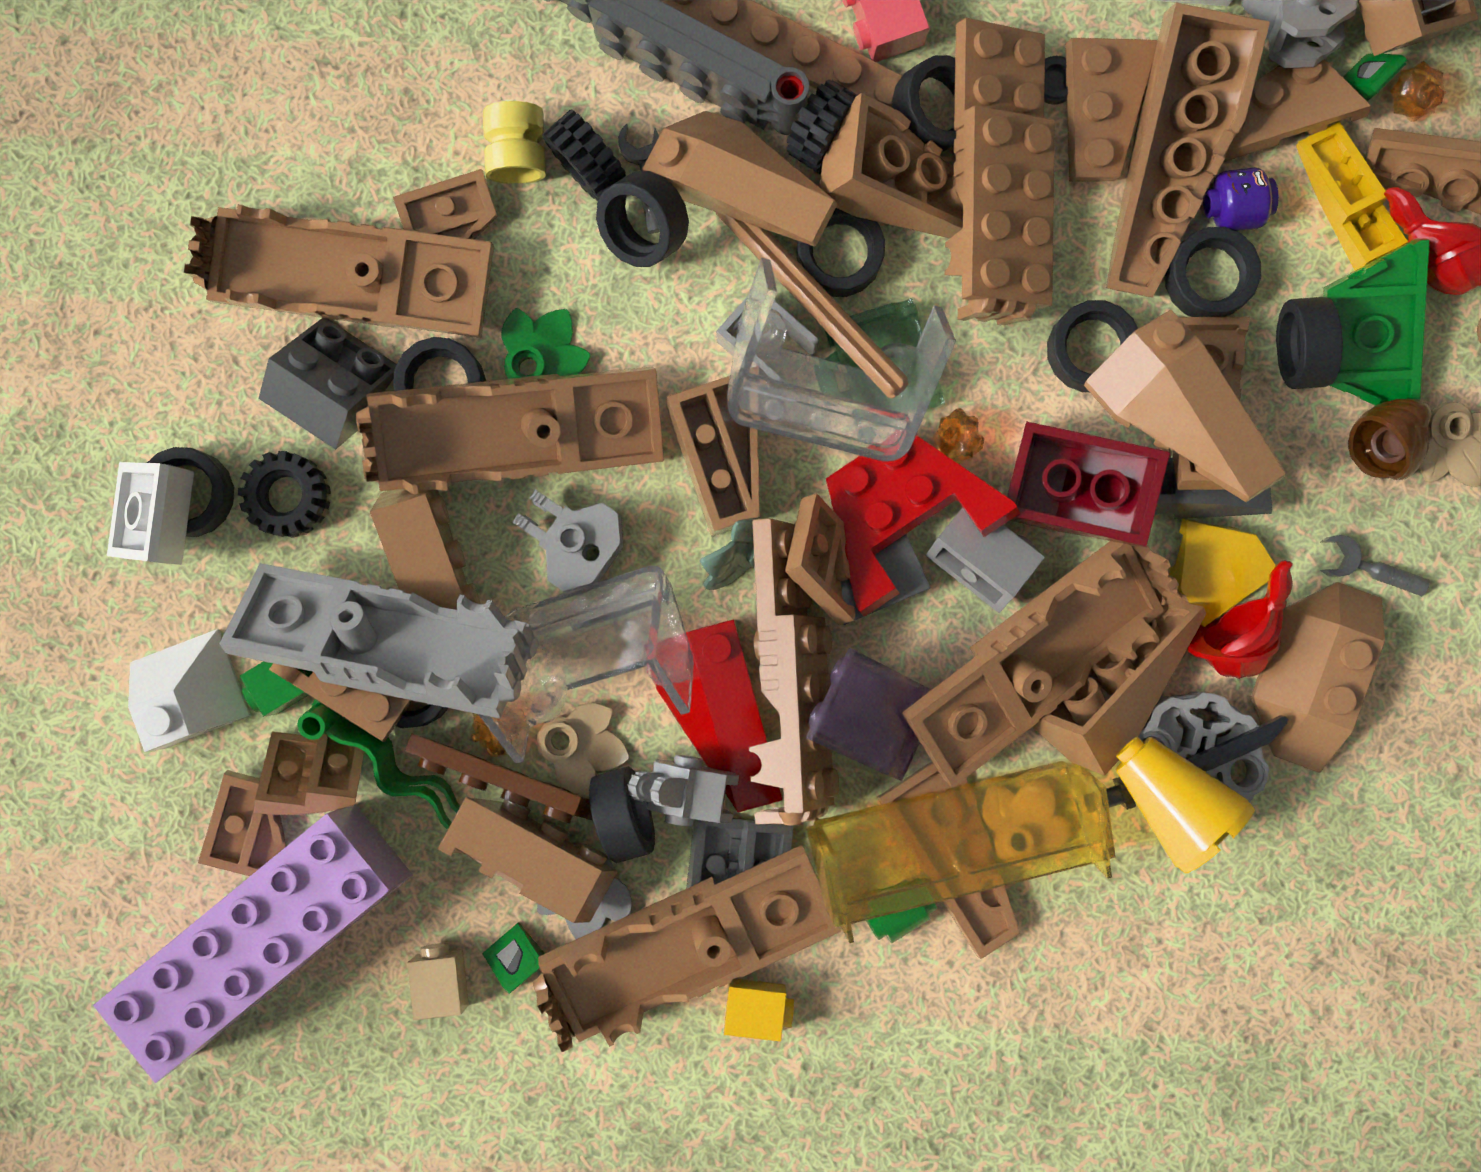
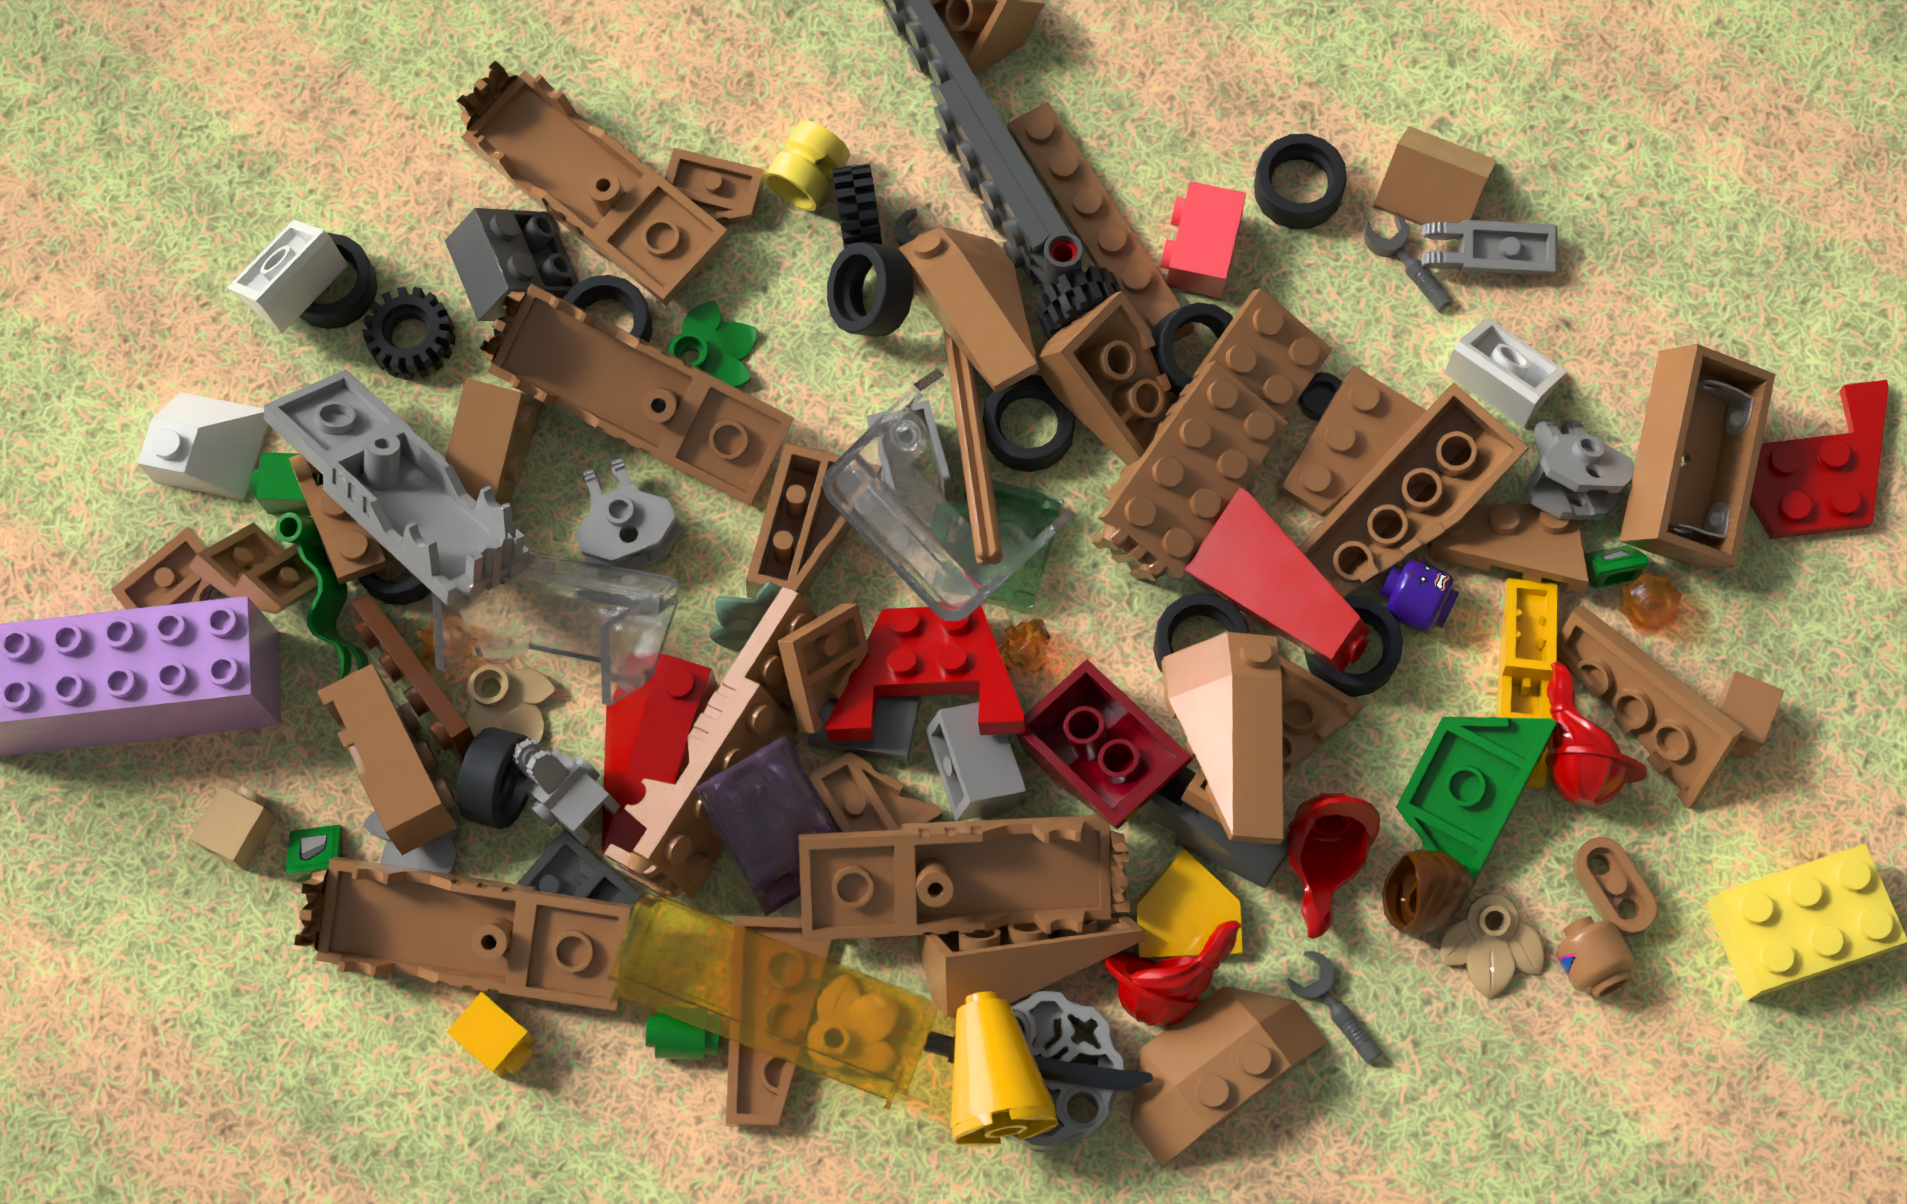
camera: 35 degrees right, 15 degrees down
black tyre [1276,297,1343,389] -> none
none -> medium nougat wing [806,751,943,833]
none -> slope [1184,487,1370,673]
none -> red piece [1286,792,1380,939]

